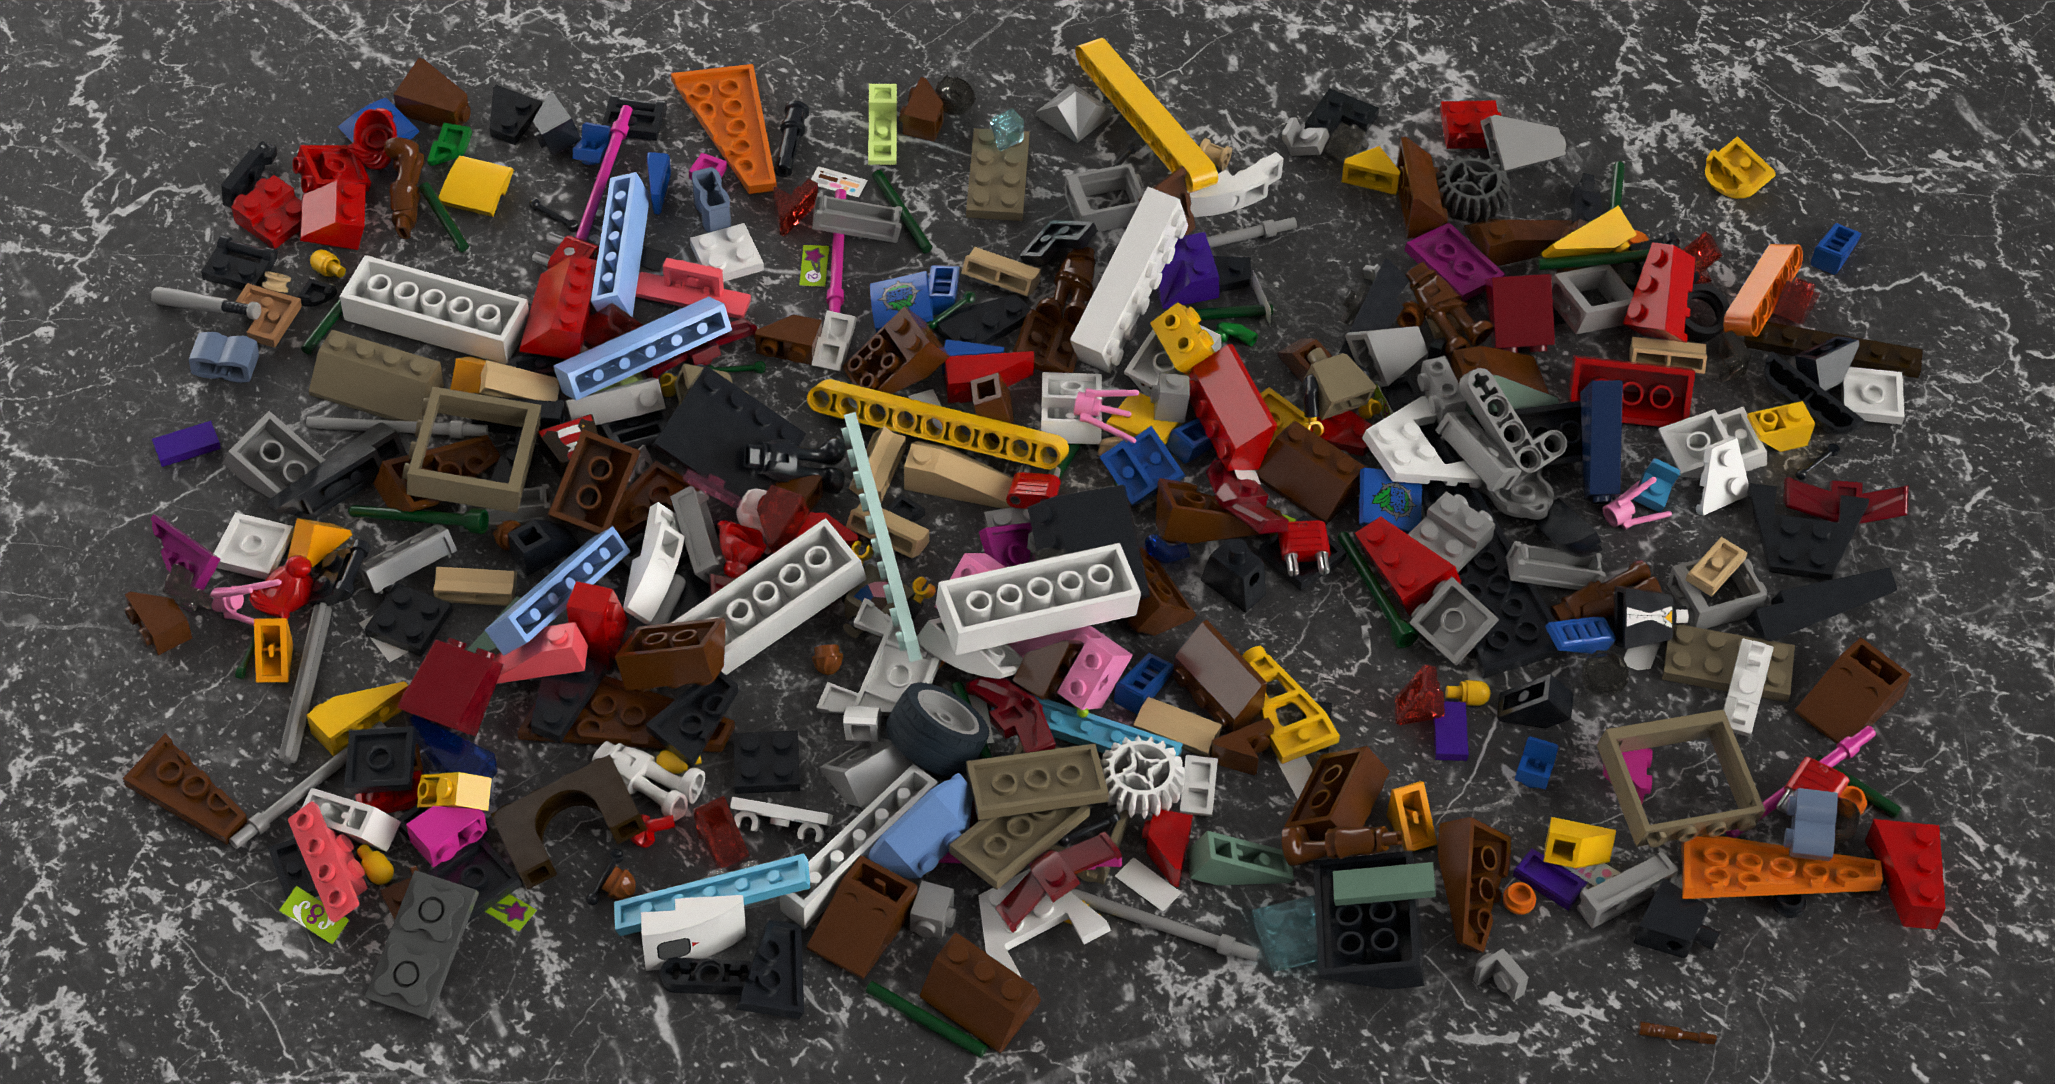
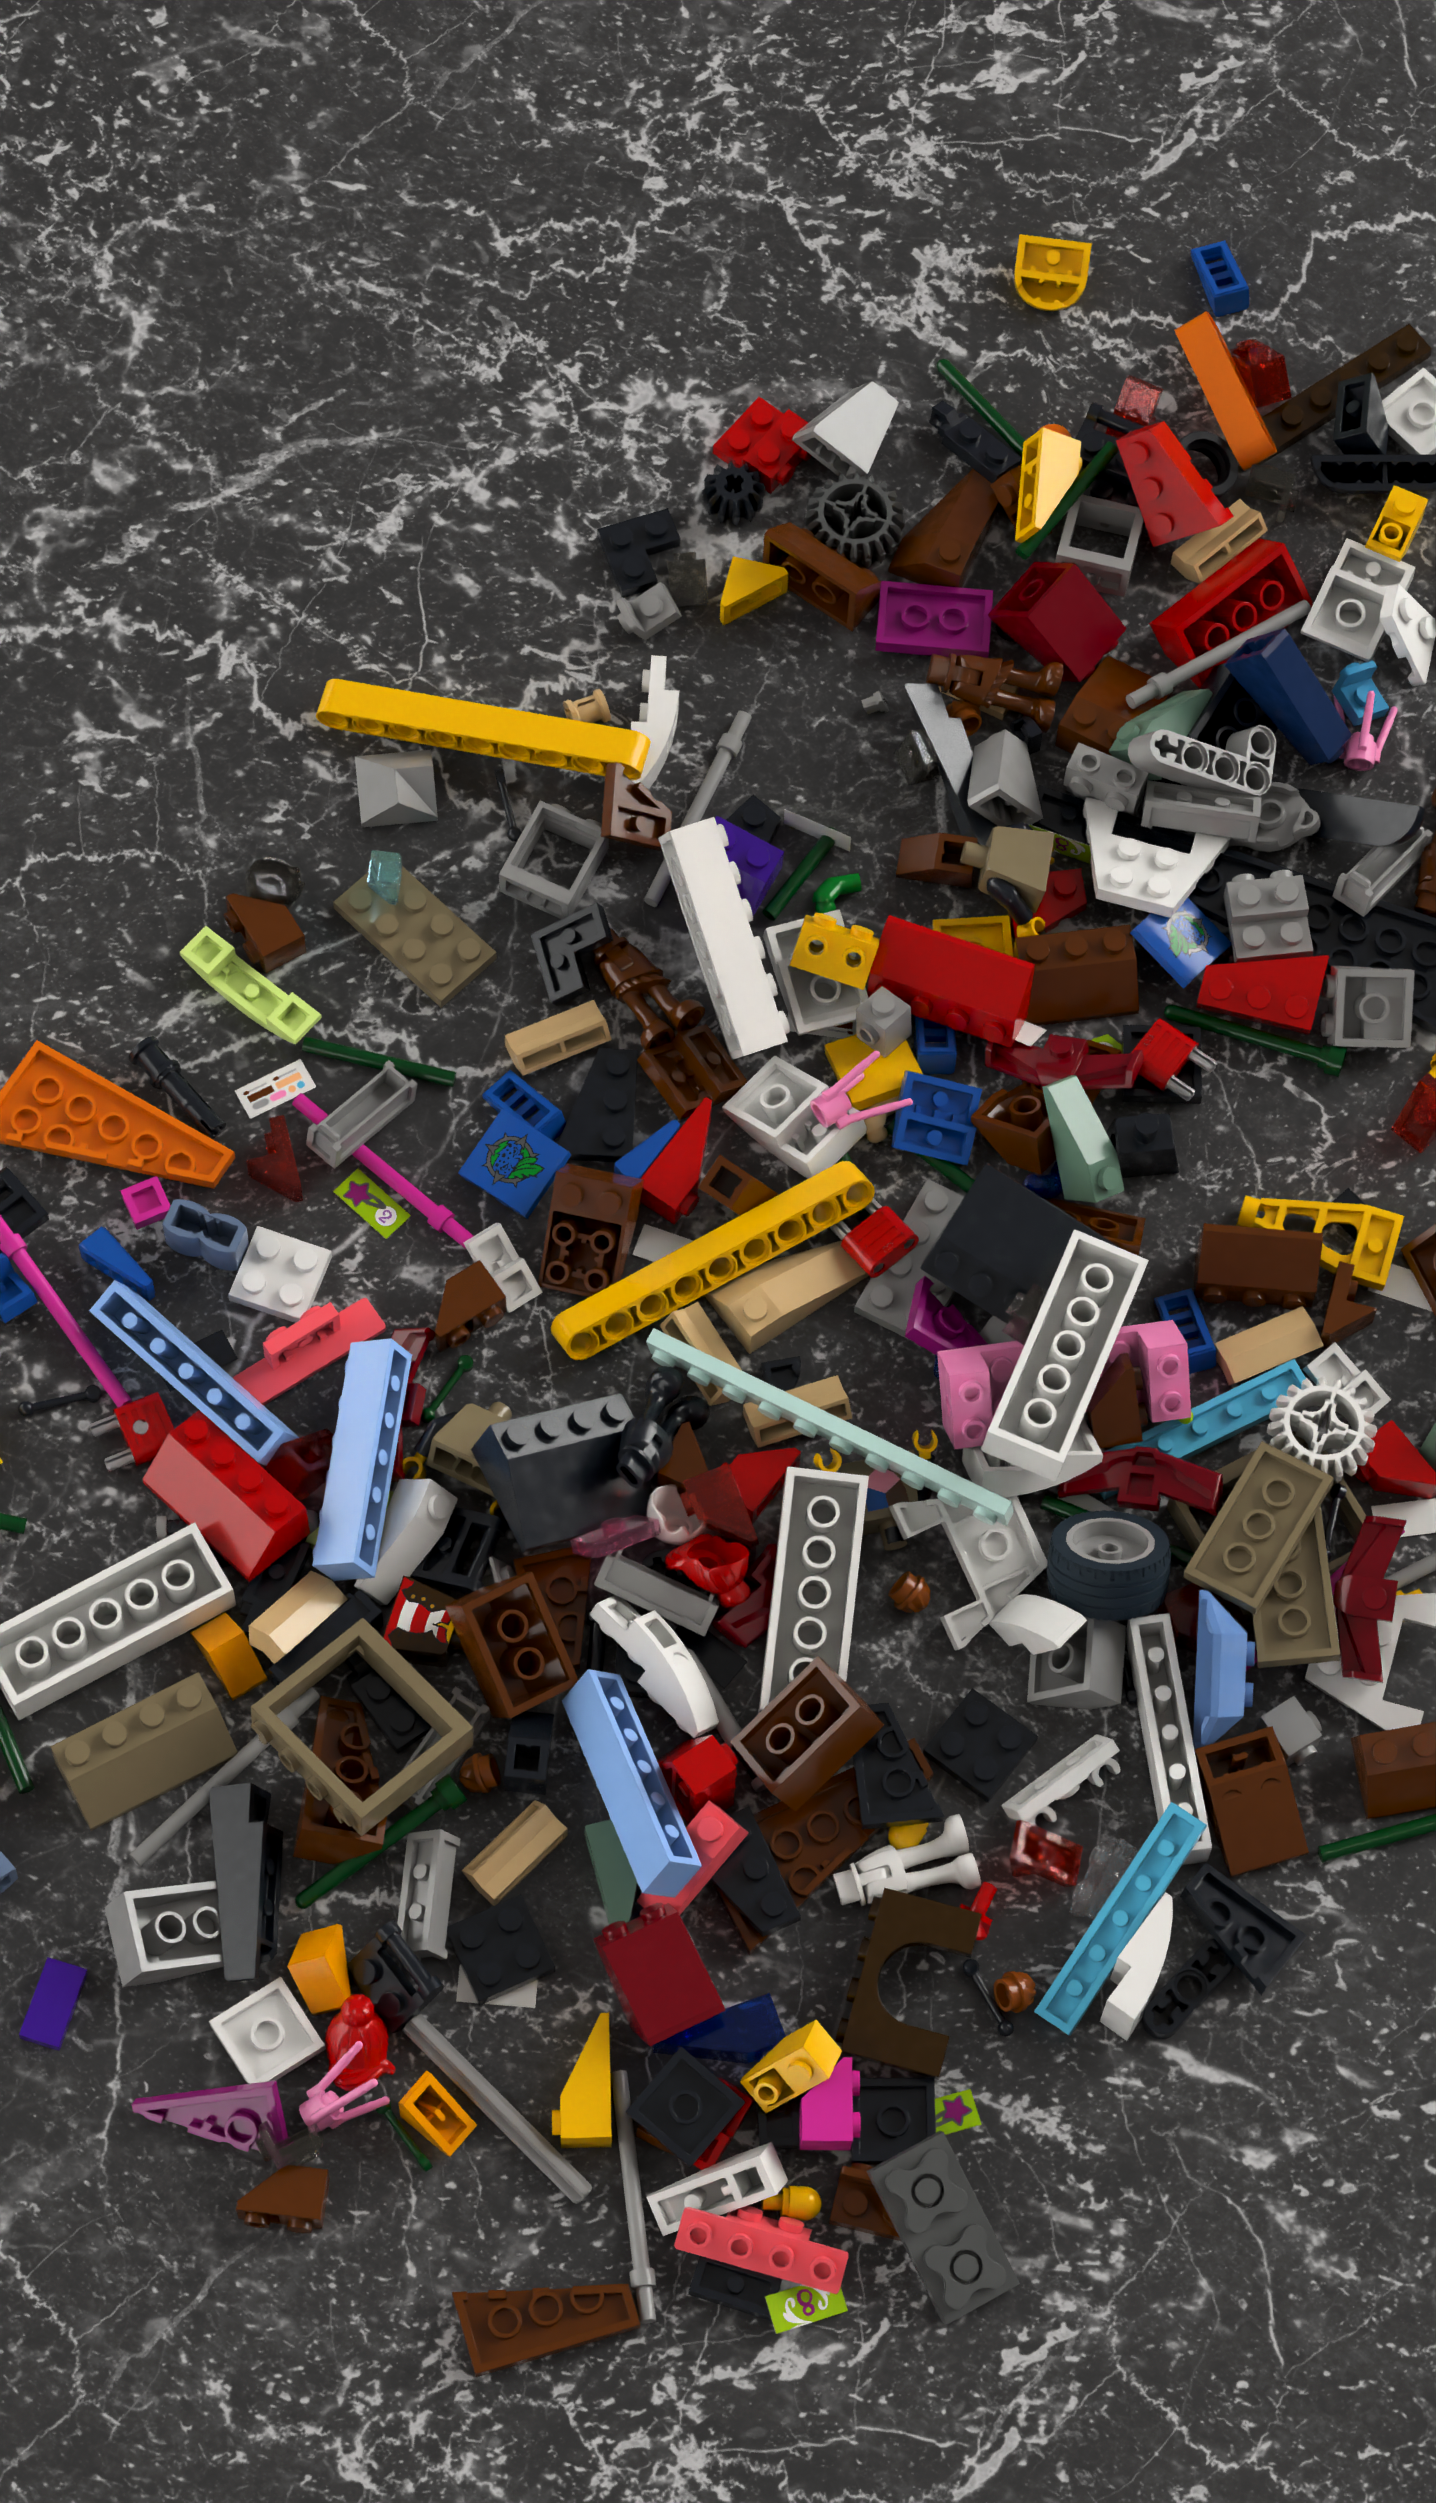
camera: 50 degrees left, 15 degrees up
dark green hinge [926,291,976,330] -> none
none -> black gear [702,460,766,526]
none -> sand green slope [1042,1075,1124,1203]
none -> light grey bar [1126,600,1311,709]

